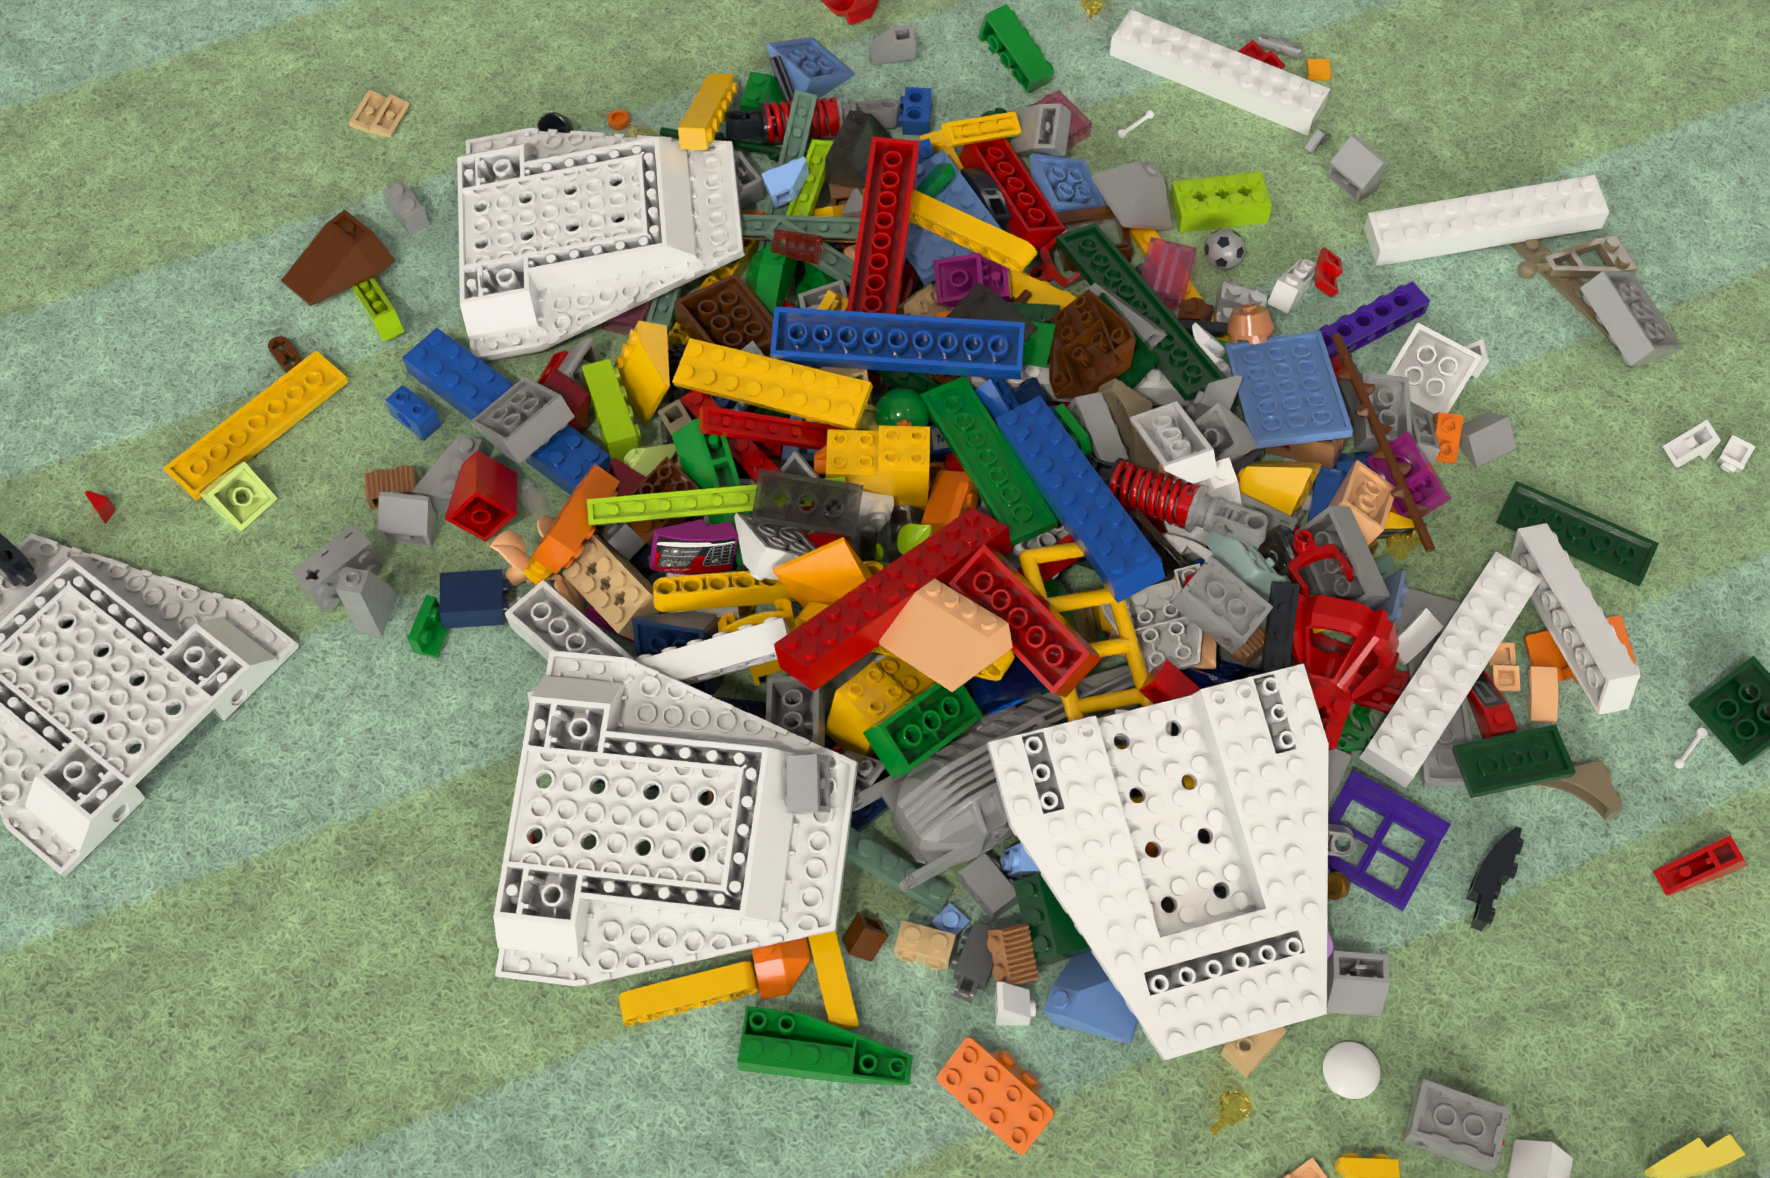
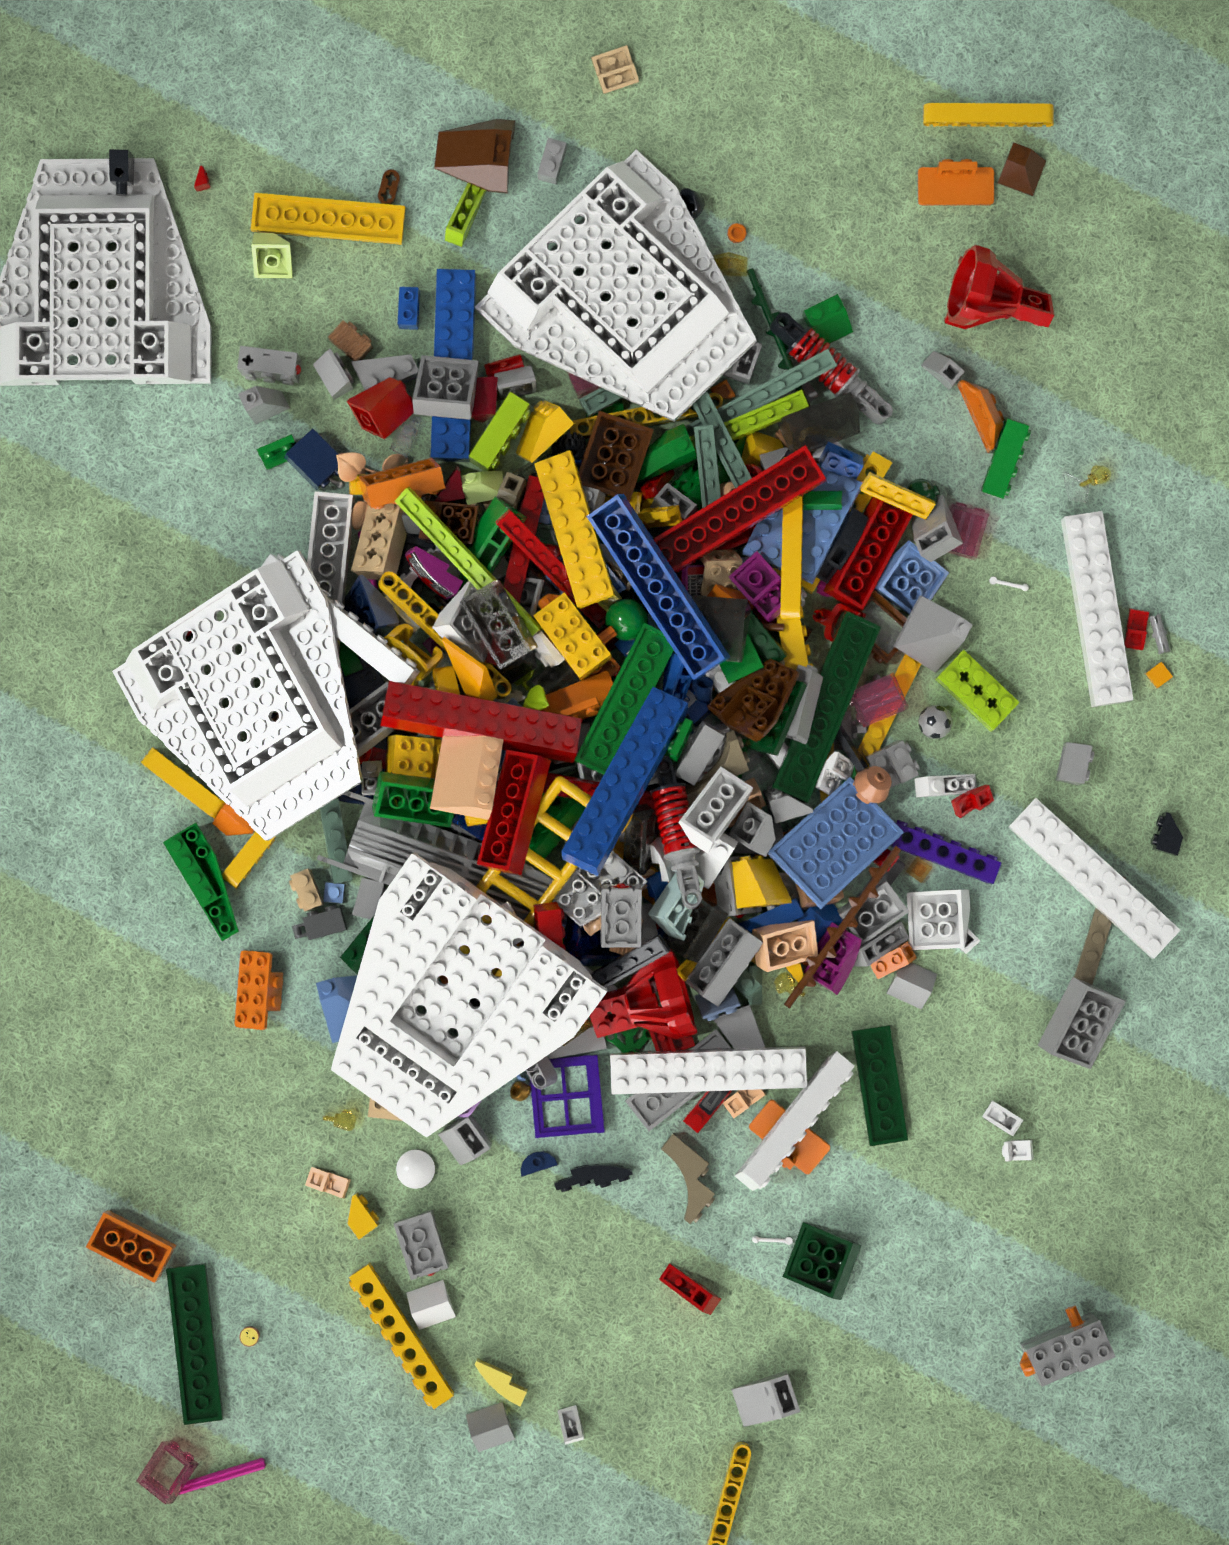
camera: 55 degrees right, 25 degrees up
yellow brick [678,73,738,150] -> none
light blue slope [761,157,809,208] -> none
medium blue slope [766,37,855,99] -> none
black axle [769,56,795,103] -> none
clear red slope [771,229,823,265] -> none
light grey brick [784,754,830,814] -> none
reddish brown panel [842,912,888,961] -> none
blue brick [898,87,932,136] -> none
medium nougat brick [987,923,1039,985] -> none
white slope [994,982,1036,1026] -> none
reddish brown brick [1178,297,1214,321] -> none
red piece [1288,529,1353,598] -> none
light grey tile [1305,129,1331,152] -> none
white slope [1397,608,1444,665] -> none
dark green plate [1452,724,1576,798] -> none
dark tan plate [1517,235,1638,279] -> none
light nougat slope [1527,666,1558,723] -> none
none -> dark blue plate [520,1151,558,1177]
none -> clear orange tile [905,856,933,883]
none -> orange wedge [957,380,1004,453]
none -> black slope [1151,812,1183,856]

